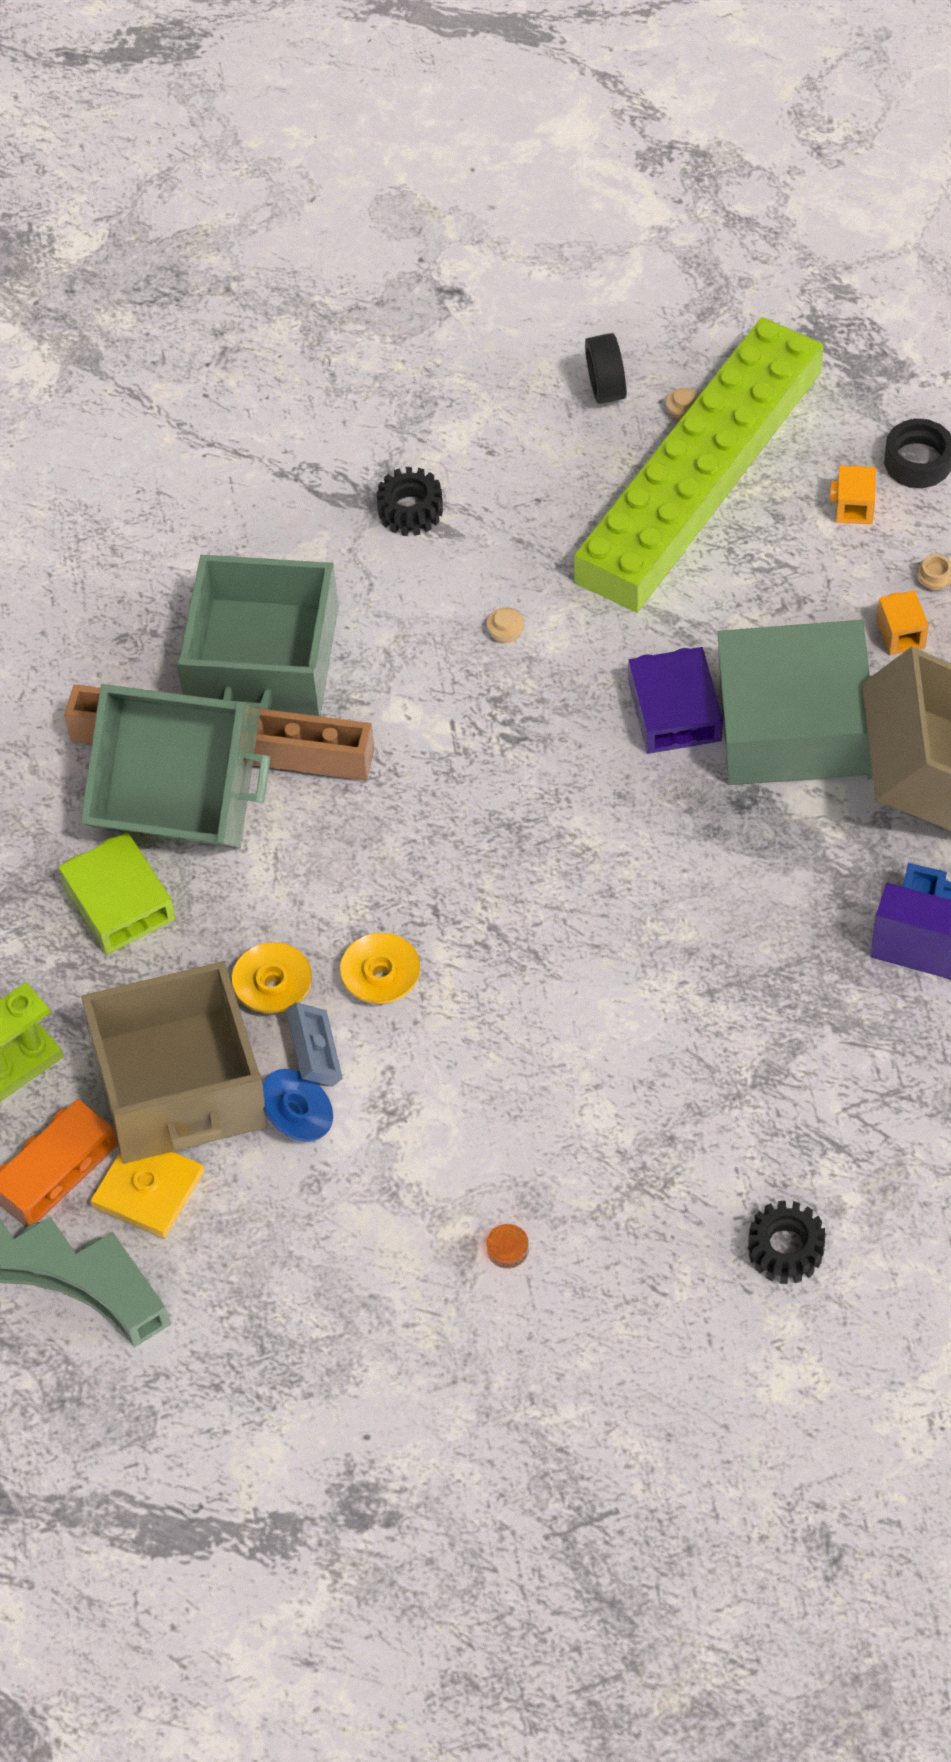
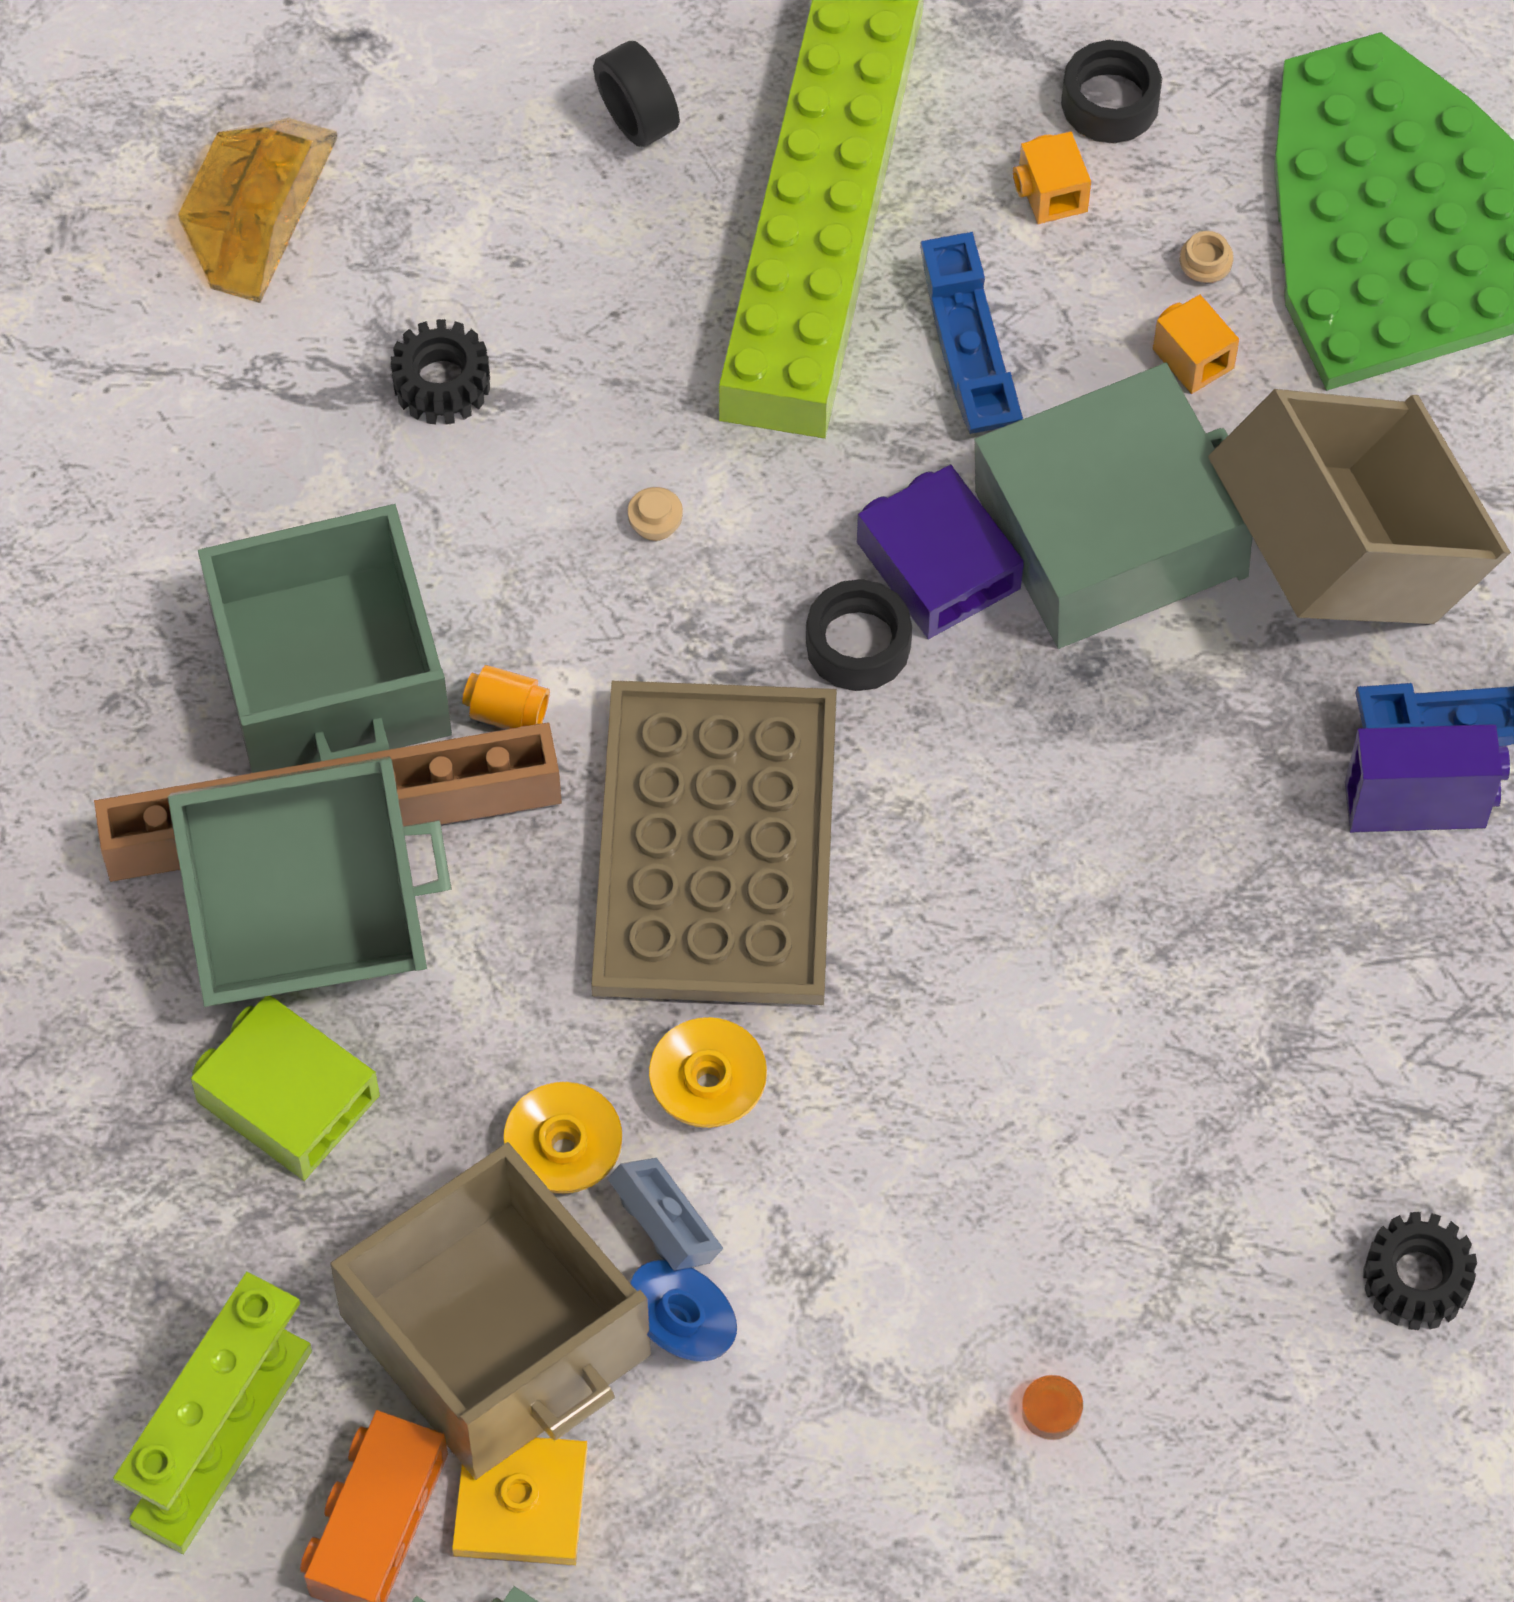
camera: 25 degrees left, 5 degrees up
tan plate [666,388,700,421] -> none
none -> clear yellow wedge [178,118,338,303]
none -> light orange brick [462,665,550,729]
none -> dark tan plate [591,680,837,1005]
none -> black tyre [806,579,912,691]
none -> blue slope [920,231,1023,434]

